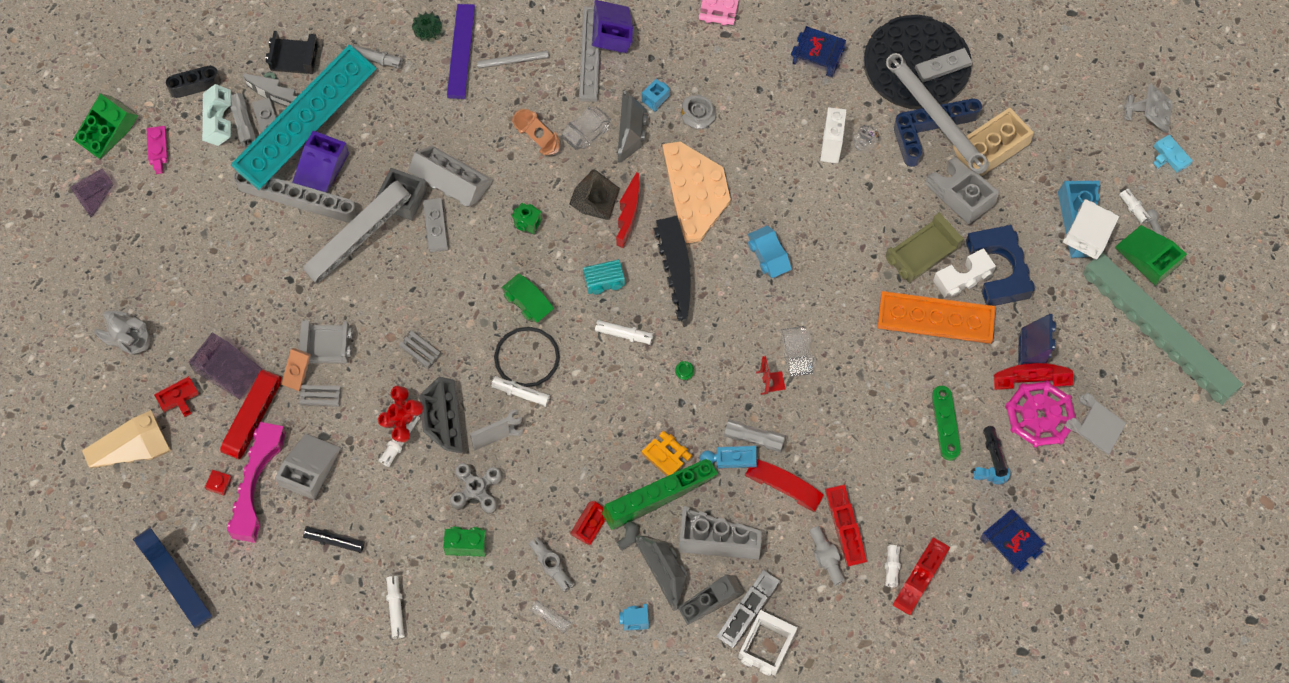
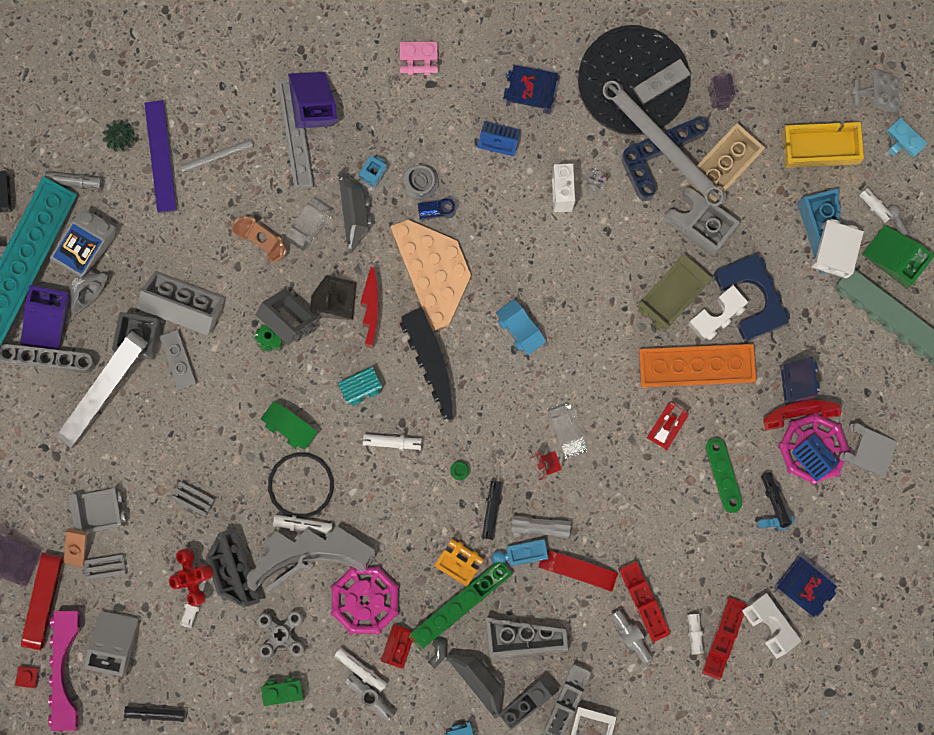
camera: 15 degrees left, 15 degrees up
none -> slope [50,208,116,279]
none -> light grey hat [69,270,108,315]
none -> light grey arch [247,526,375,591]
none -> dark grey window [255,288,318,345]
none -> dark pink plate [330,566,399,635]
none -> white pin [334,647,388,693]
none -> clear blue piece [418,198,456,220]
none -> blue panel [478,121,521,156]
none -> black pin [481,481,503,540]
none -> red piece [647,402,688,450]
none -> clear purple brick [708,74,735,110]
none -> white arch [742,593,801,659]
none -> yellow piece [782,122,864,168]
none -> blue panel [791,433,840,482]

